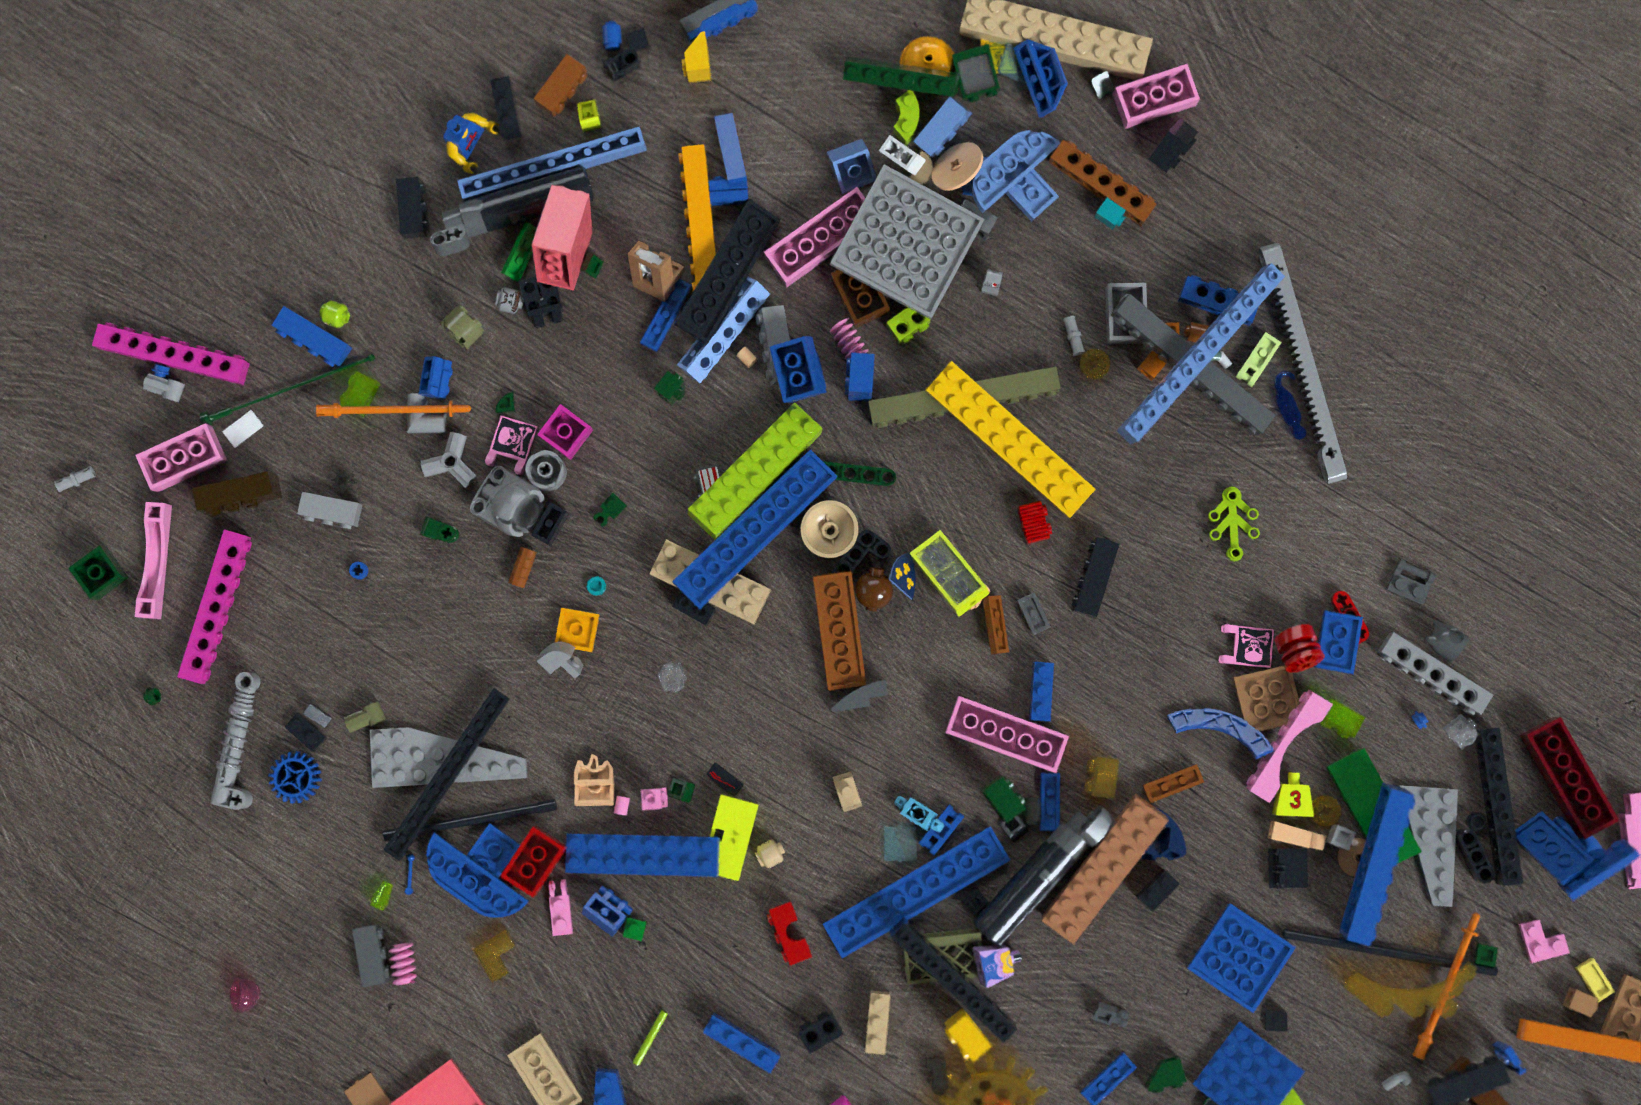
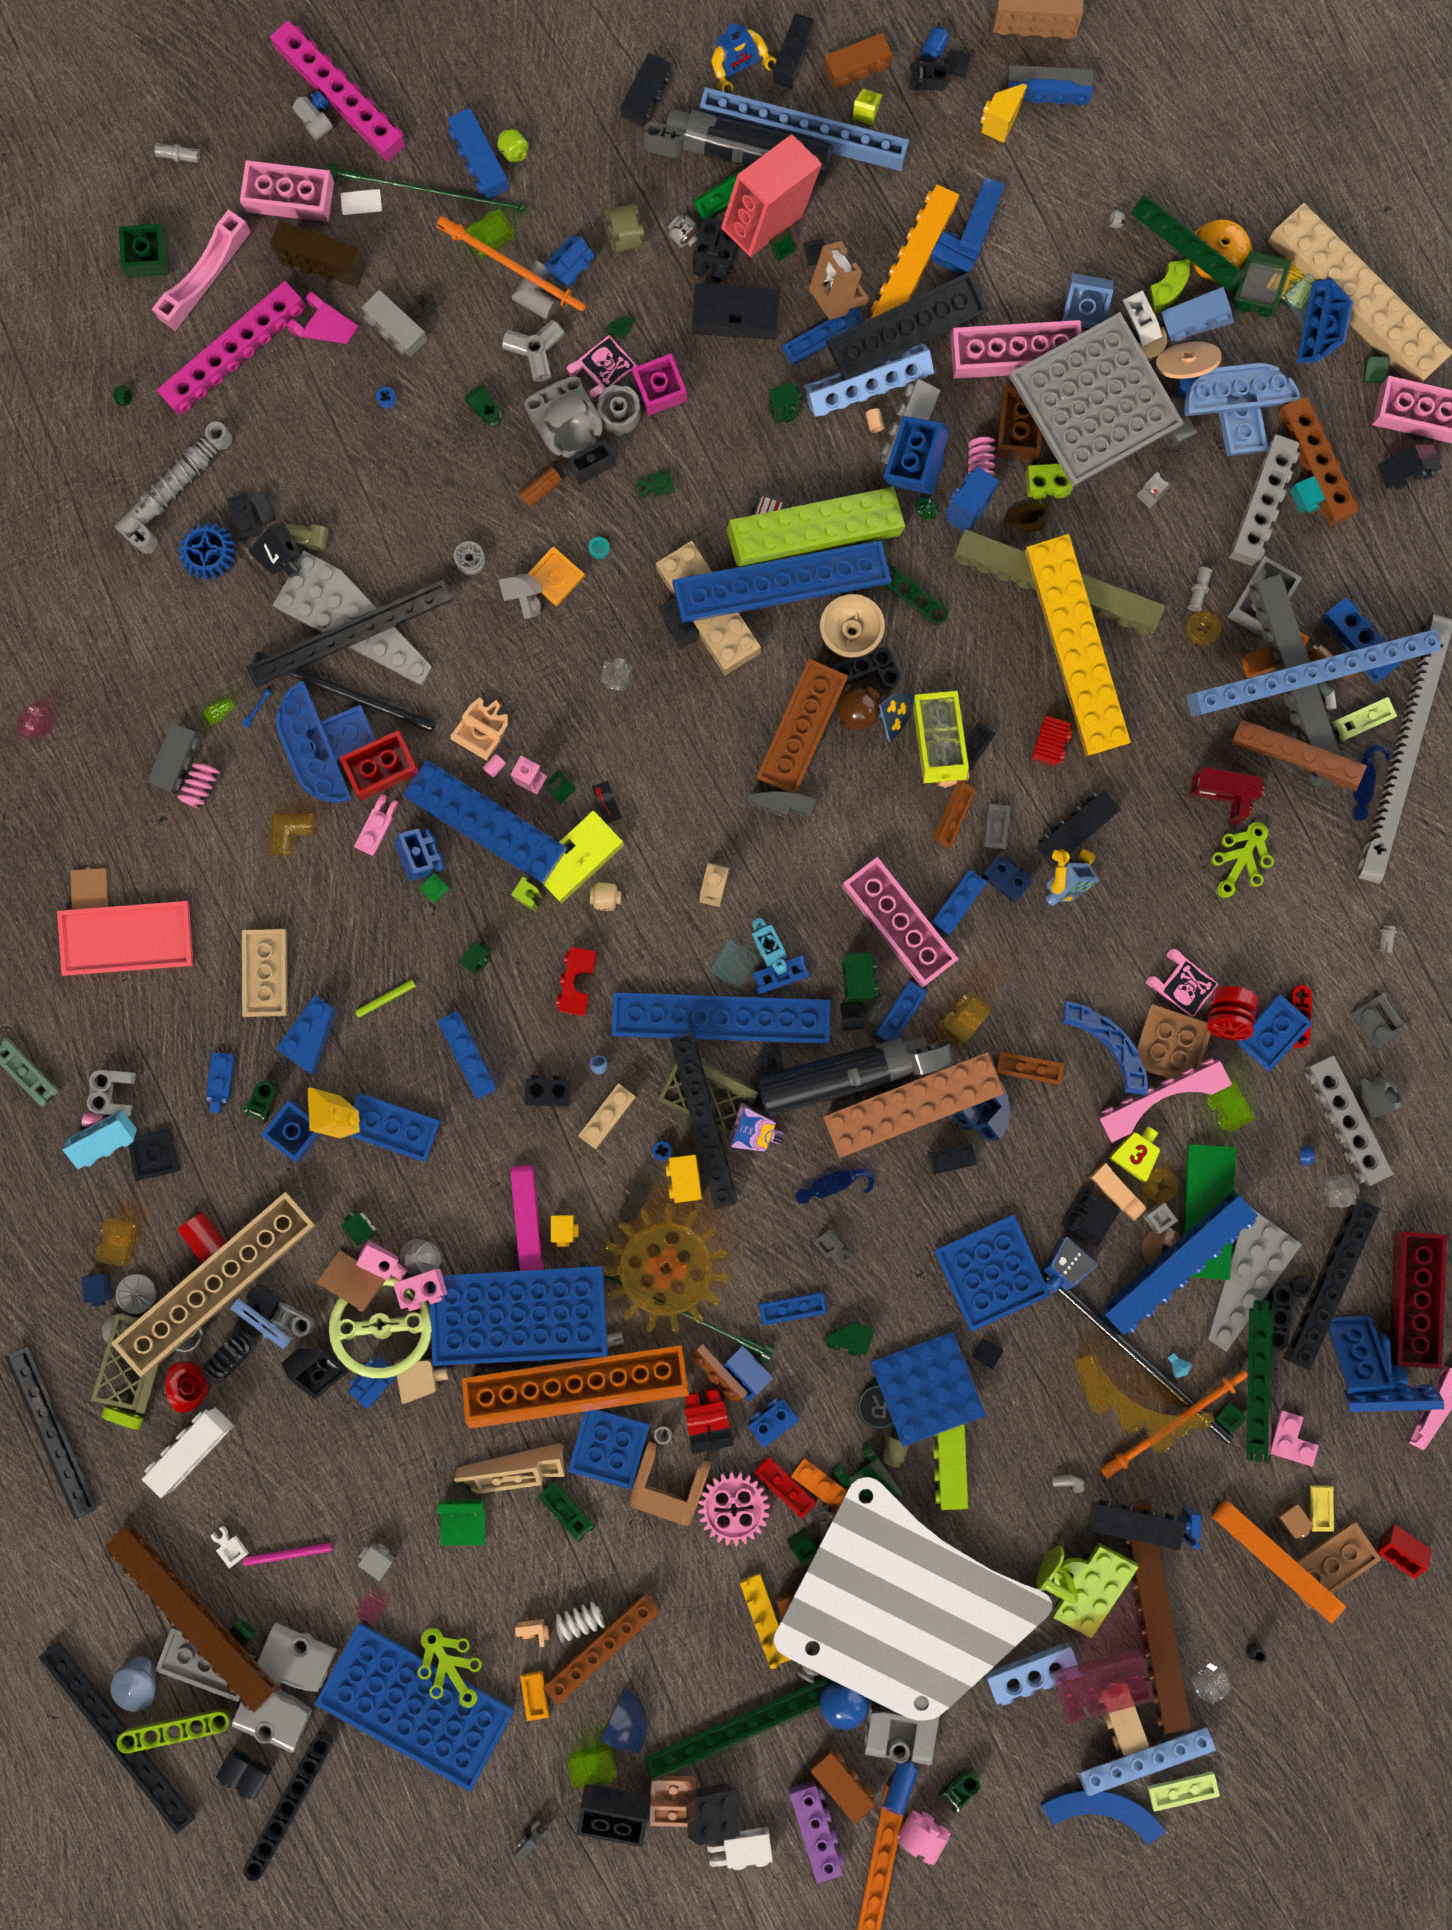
camera: 30 degrees right, 0 degrees up
none -> black torso [248,522,300,578]
none -> dark pink flag [286,291,359,344]
none -> light grey wheel [454,541,485,575]
none -> dark green brick [458,941,492,977]
none -> lime hinge [511,877,542,912]
none -> medium blue hinge [589,1056,608,1075]
none -> blue bush [652,1141,672,1161]
none -> black brick [692,283,780,340]
none -> clear blue piece [796,1168,875,1204]
none -> black plate [803,238,825,266]
none -> dark green plant [915,497,939,520]
none -> black plate [965,722,996,770]
none -> dark blue brick [981,854,1033,903]
none -> dark brown cap [1003,503,1049,533]
none -> torso [1044,1237,1098,1293]
none -> torso [1045,849,1100,906]
none -> light grey hinge [1108,209,1126,228]
none -> medium azure rock [1168,1353,1192,1378]
none -> dark red brick [1190,767,1265,825]
none -> light grey brick [1228,434,1300,566]
none -> dark orange arch [1232,719,1367,791]
none -> dark green hinge [1246,1300,1274,1464]
none -> light grey pin [1378,925,1397,953]

